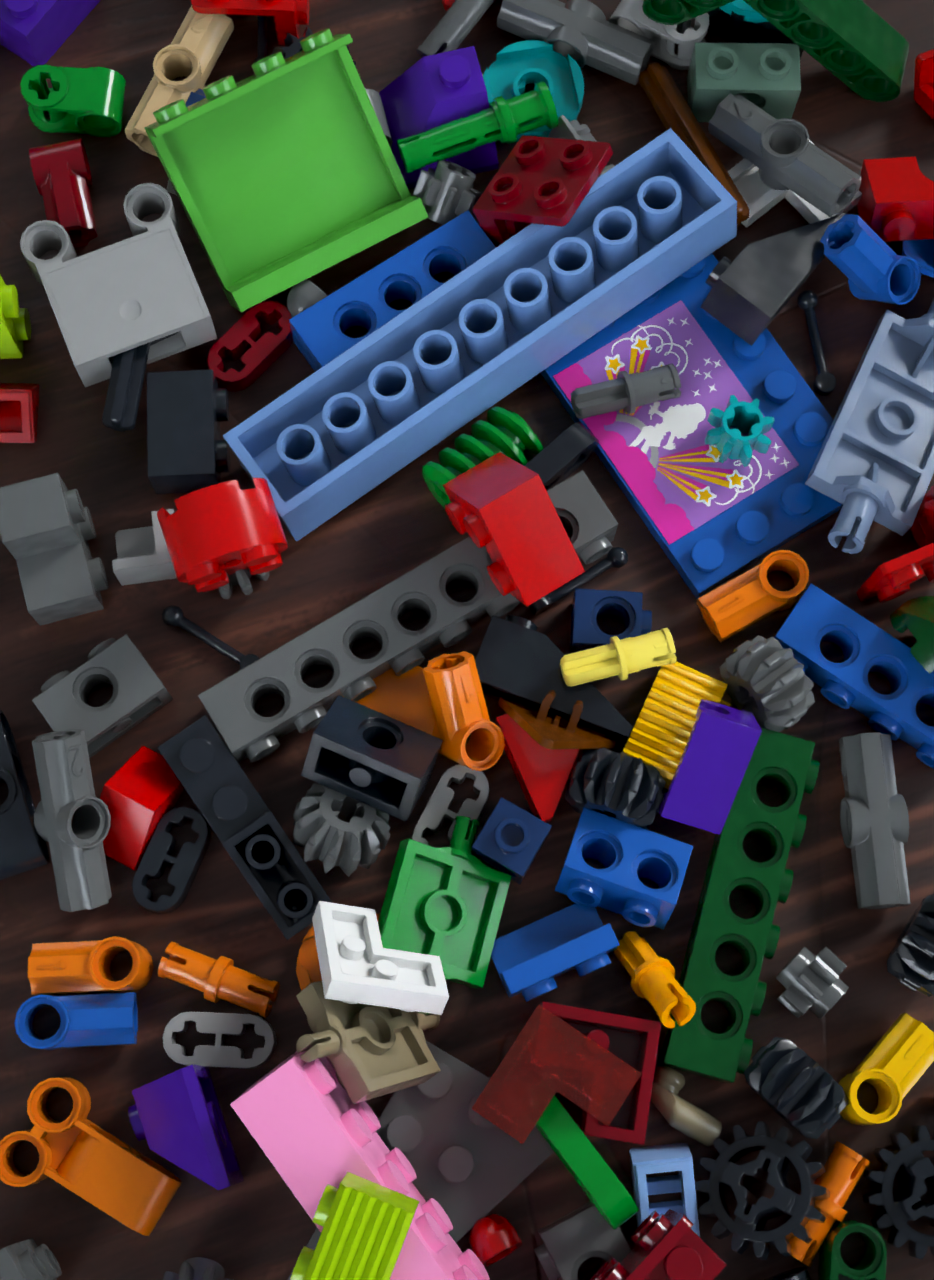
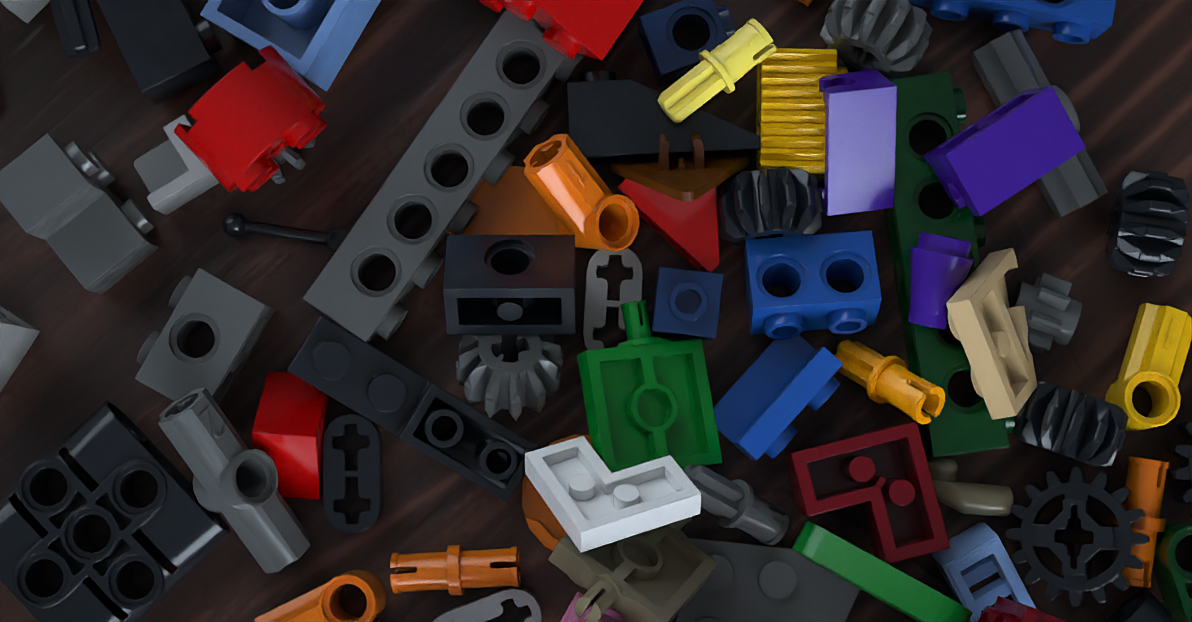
camera: 25 degrees left, 10 degrees up
clear red plate [471,1004,642,1144] -> none
none -> dark grey axle [683,464,789,545]
none -> dark purple cone [908,232,974,329]
none -> dark purple hinge [923,86,1086,216]
none -> tan wing [946,248,1037,420]

